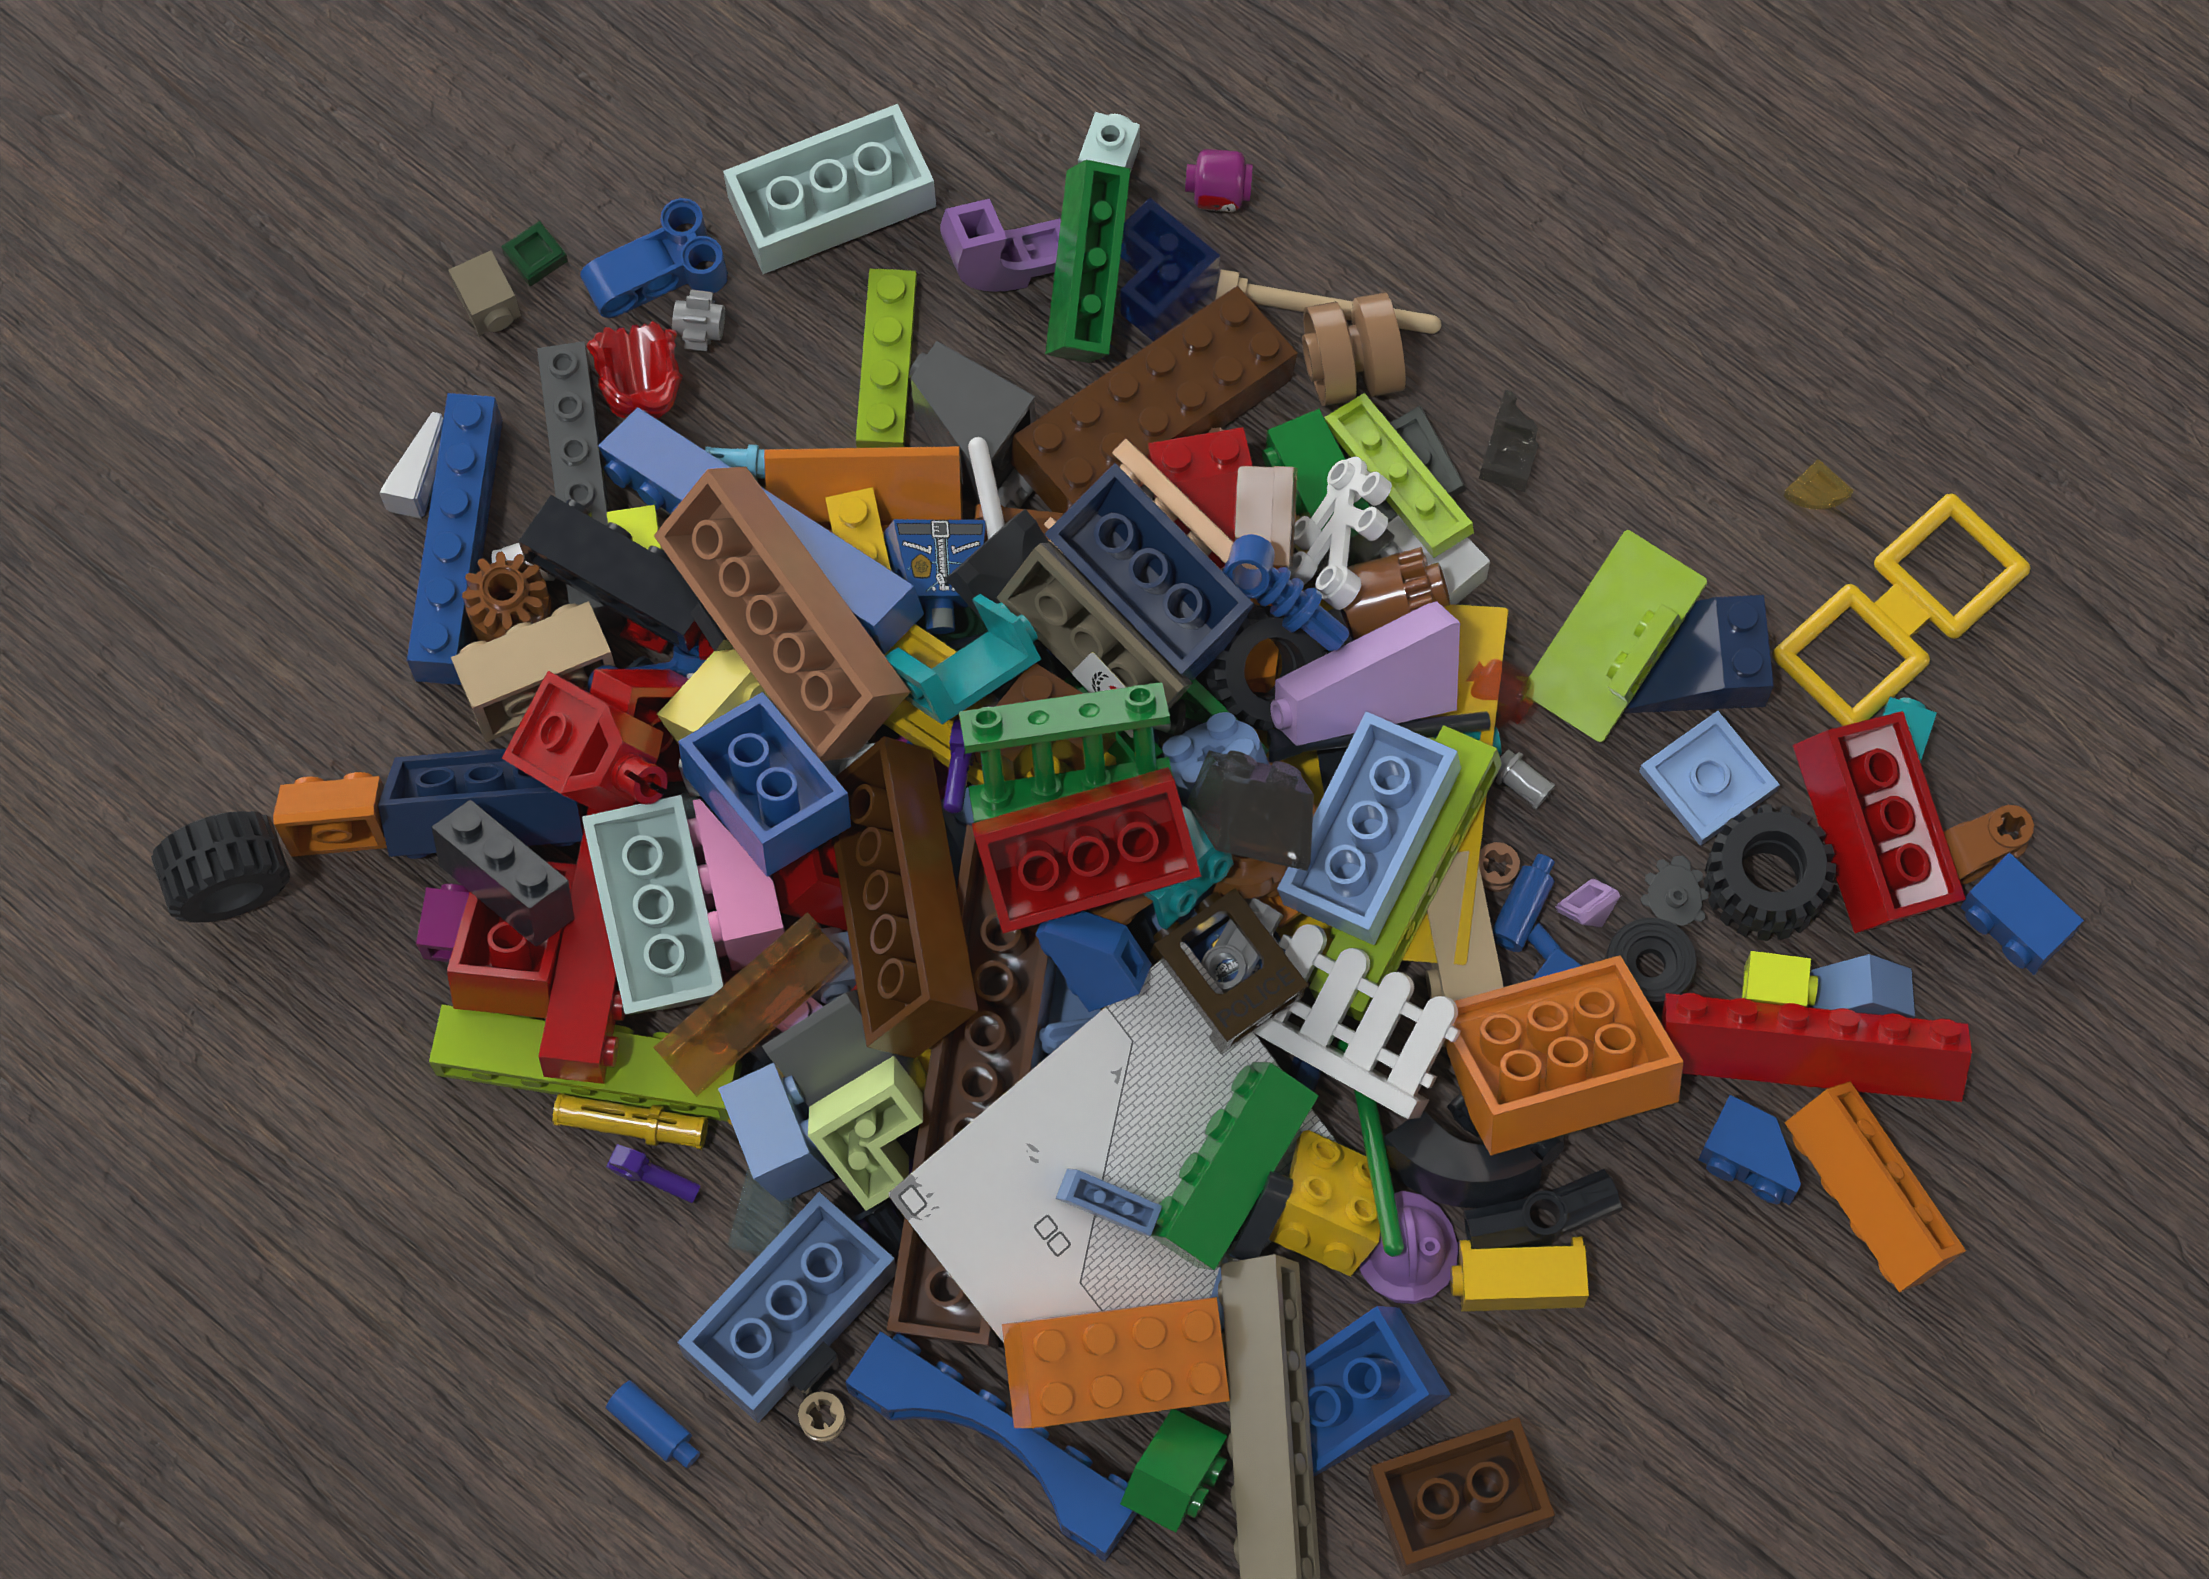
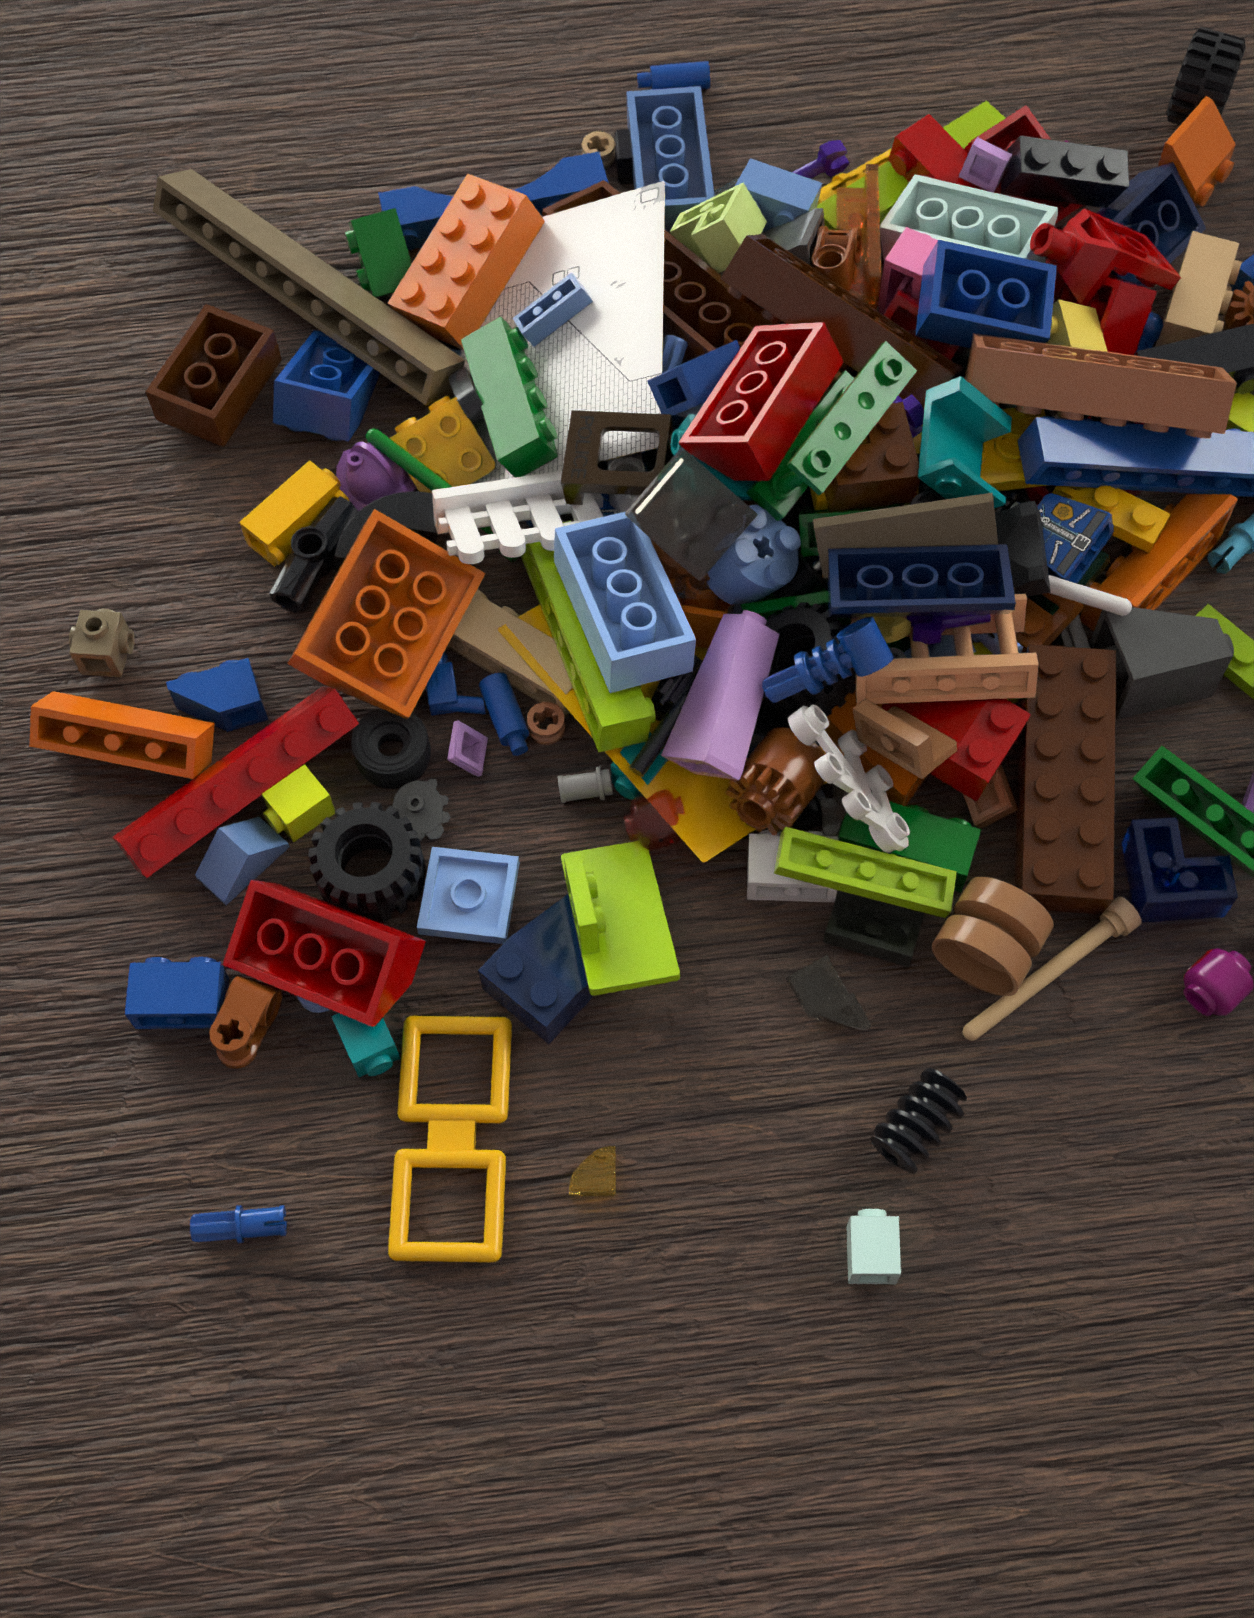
camera: 135 degrees right, 5 degrees down
none -> dark tan brick [69,608,135,677]
none -> blue axle [190,1205,287,1244]
none -> dark orange piece [812,226,862,291]
none -> light aqua brick [847,1209,901,1284]
none -> black piece [870,1068,967,1175]
none -> lavender plate [959,137,1012,193]

